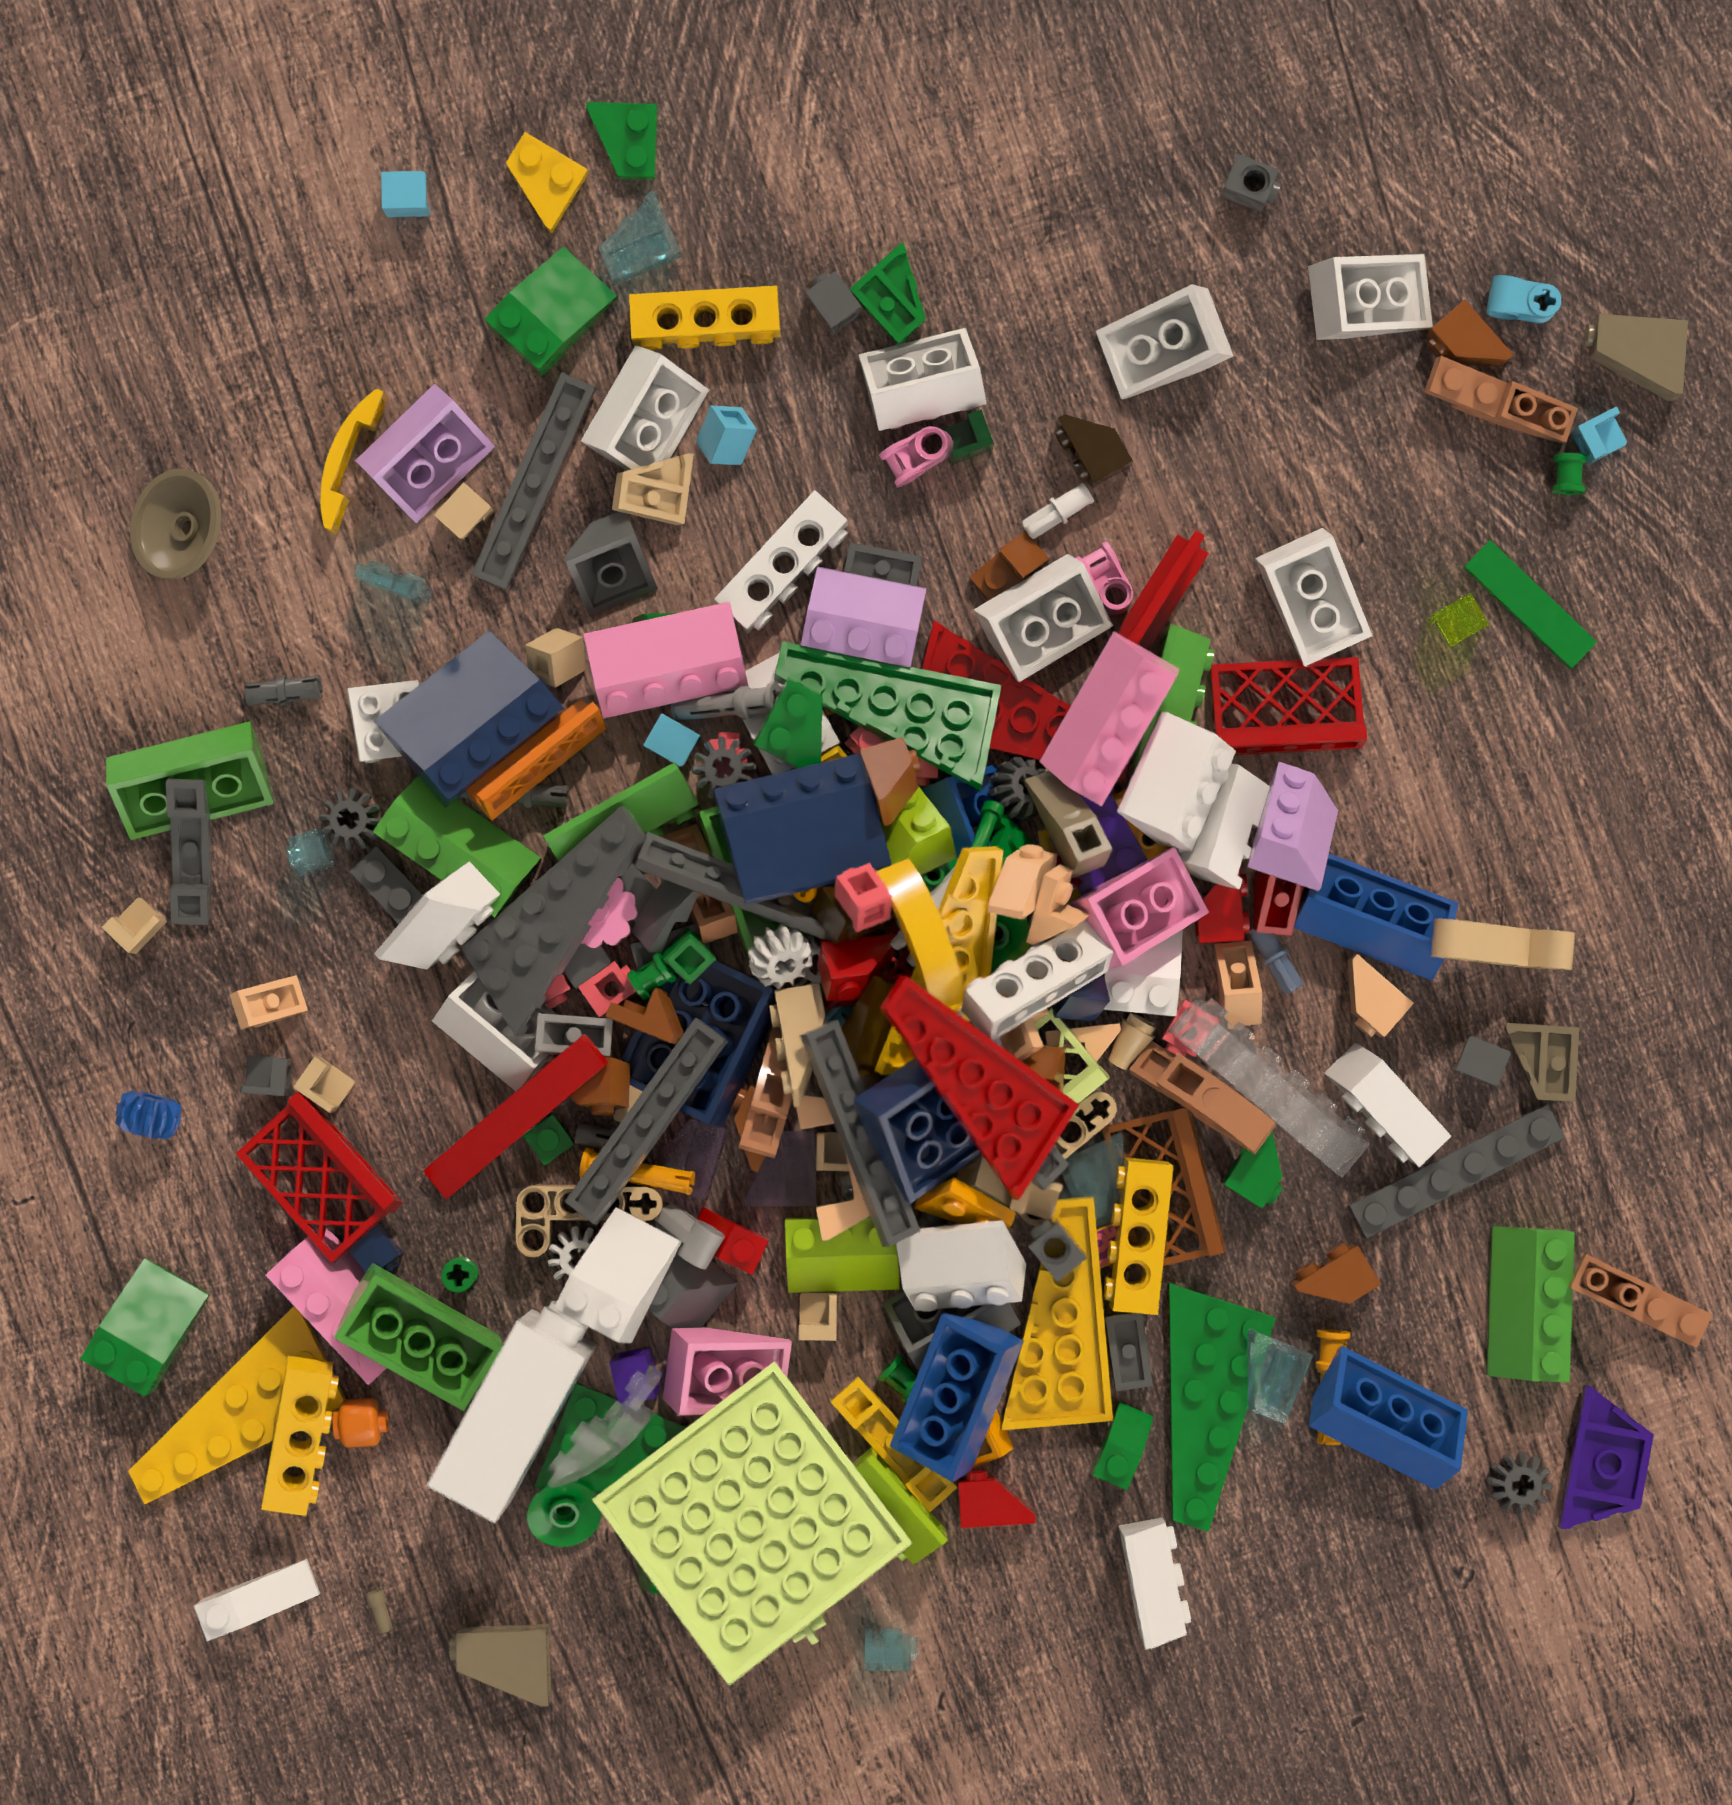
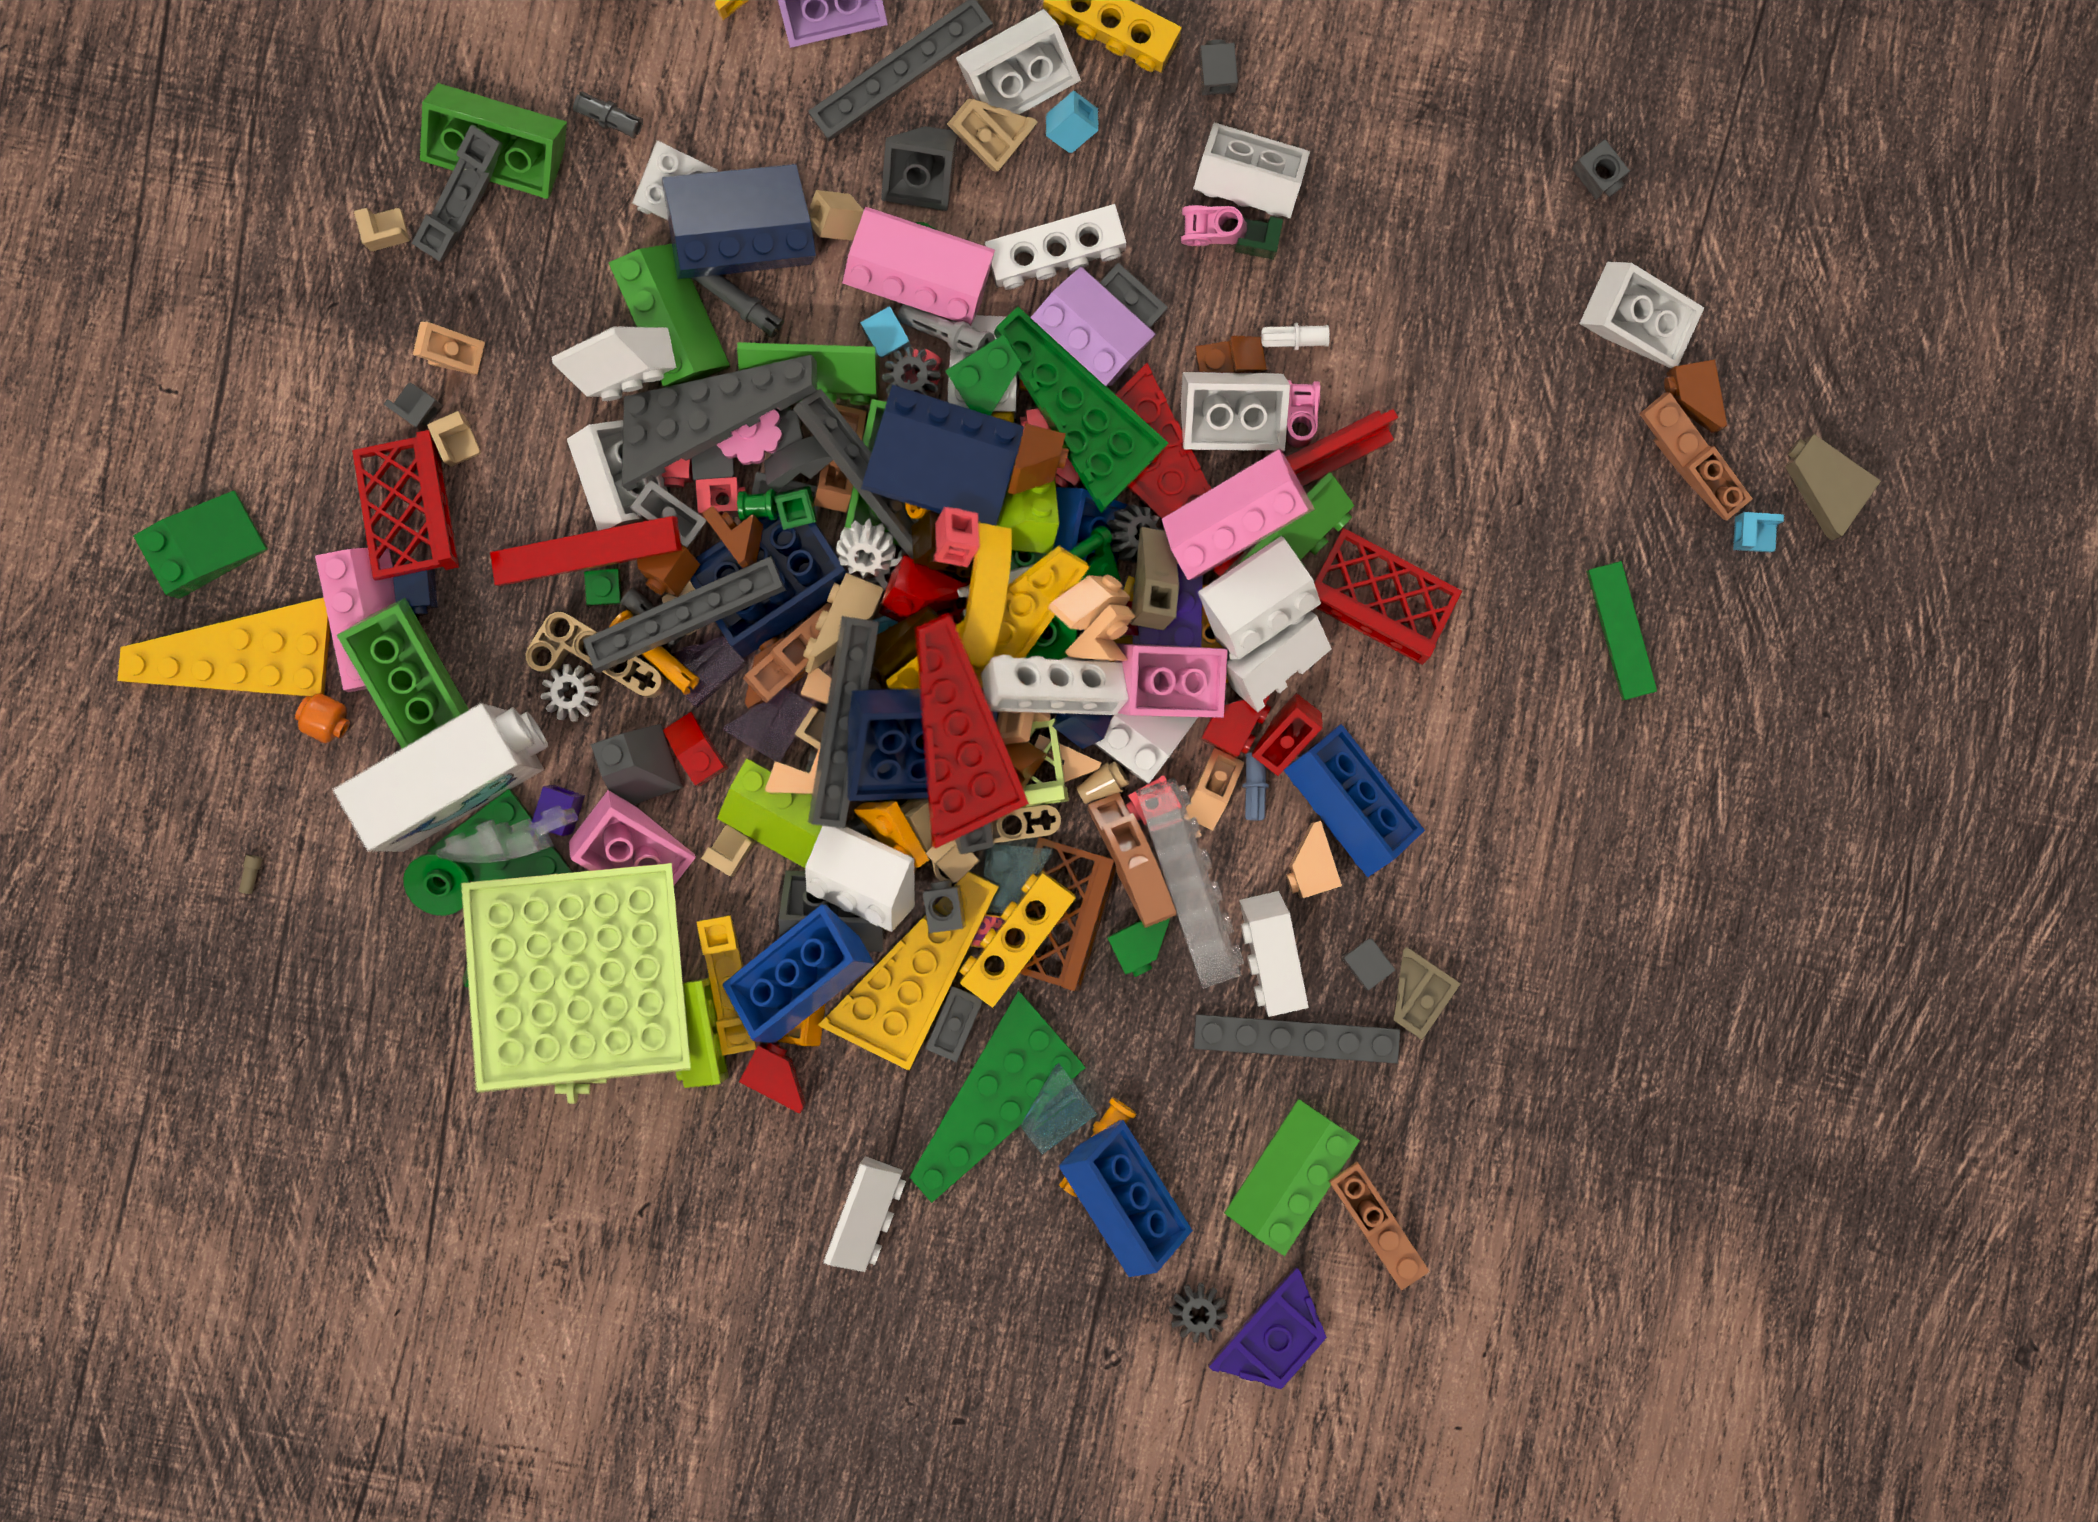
camera: 25 degrees right, 0 degrees up
blue gear [116,1091,182,1139] -> none
white slope [194,1559,320,1641] -> none
yellow brick [261,1356,339,1516] -> none
clear light blue brick [286,829,335,878] -> none
dark grey gear [319,788,381,852] -> none
dark grey plate [350,846,423,924] -> none
clear light blue wing [353,560,433,605] -> none
tan panel [434,482,495,539] -> none
green bush [441,1256,479,1292] -> none
dark tan slope [449,1624,552,1707] -> none
orange fence [466,699,606,821] -> none
white slope [554,1207,682,1343] -> none
light grey piece [654,1202,725,1270] -> none
green wing [849,242,926,346] -> none
clear light blue brick [865,1626,918,1671] -> none
green bush [877,1354,917,1404] -> none
dark brown slope [1054,414,1133,488] -> none
green slope [1090,1401,1154,1490] -> none
white slope [1096,284,1233,399] -> none
lavender slope [1248,762,1338,891] -> none
white slope [1255,528,1372,666] -> none
dark orange slope [1289,1242,1381,1304] -> none
clear neon green panel [1427,593,1490,646] -> none
tan beam [1431,919,1575,970] -> none
medium azure piece [1486,275,1561,323] -> none
green bush [1552,453,1587,495] -> none

